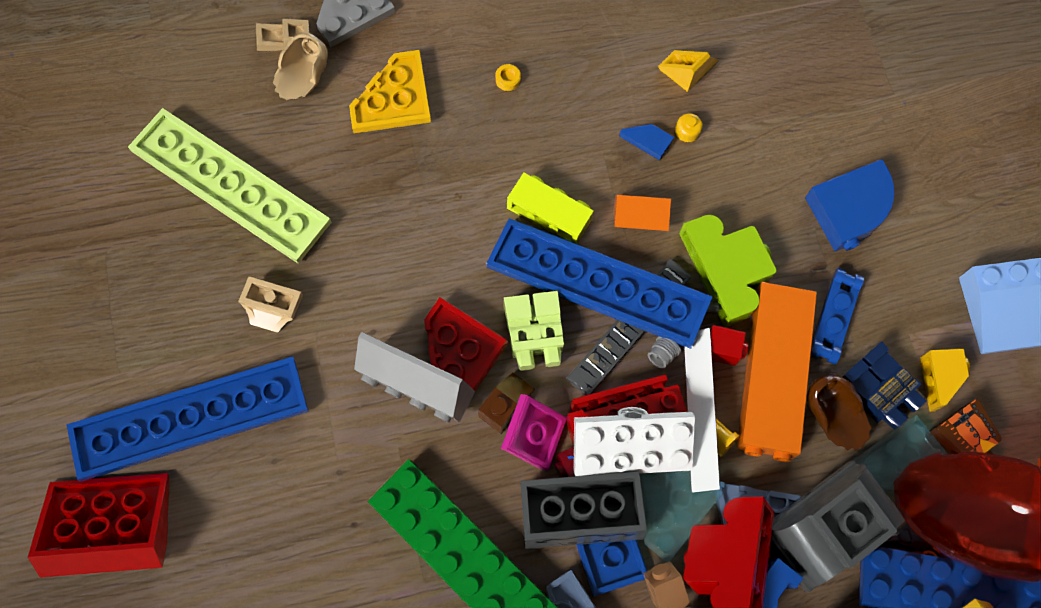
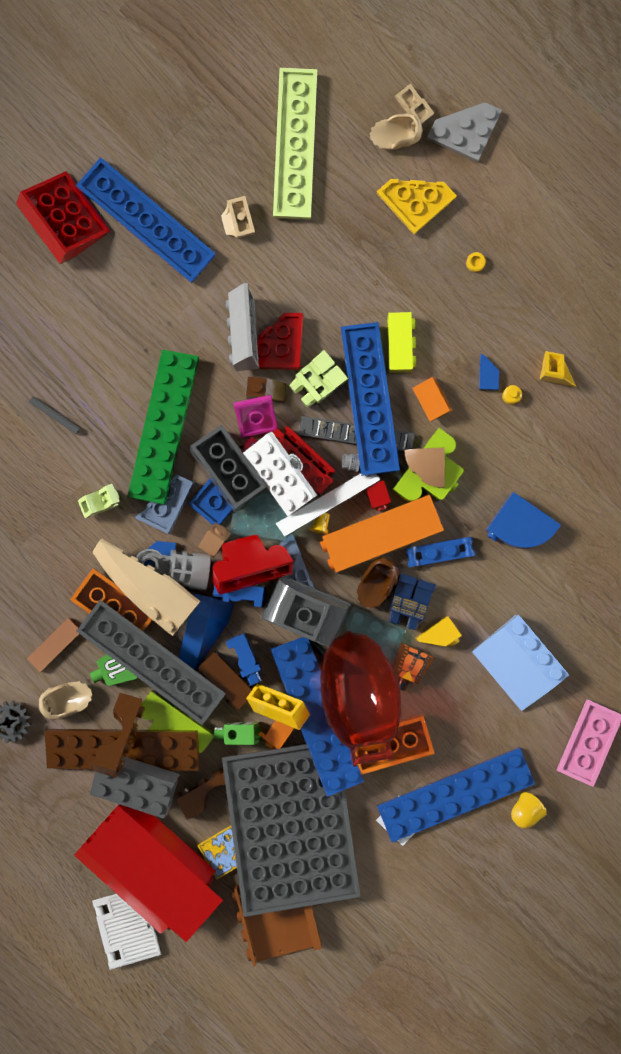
camera: 60 degrees right, 15 degrees up
none -> medium nougat brick [404,448,445,488]

